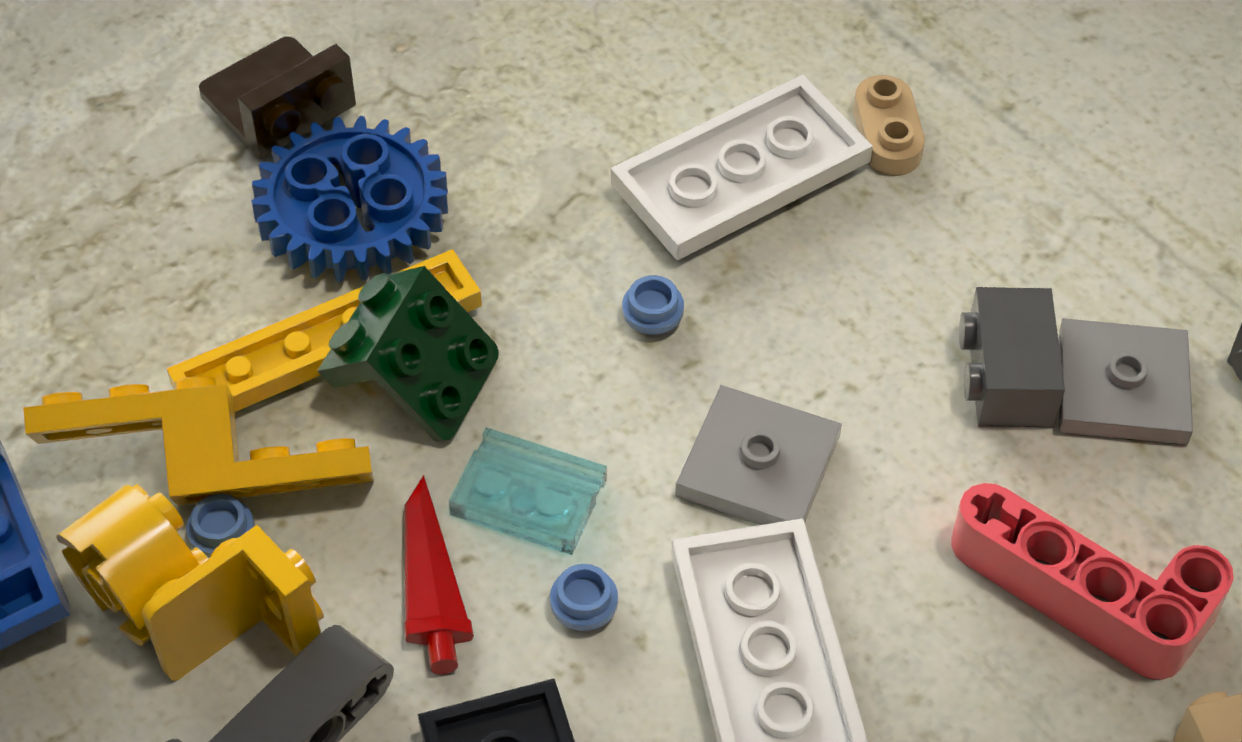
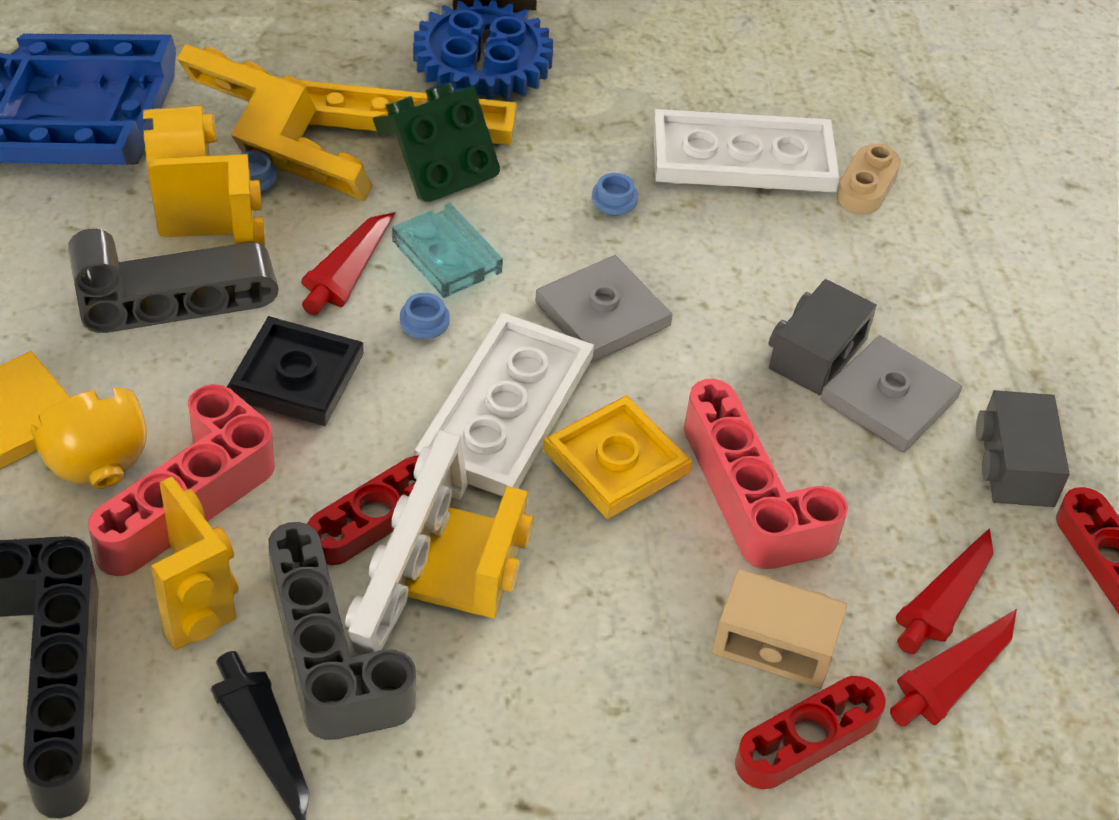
camera: 30 degrees right, 5 degrees down
none -> yellow plate [543,395,693,520]

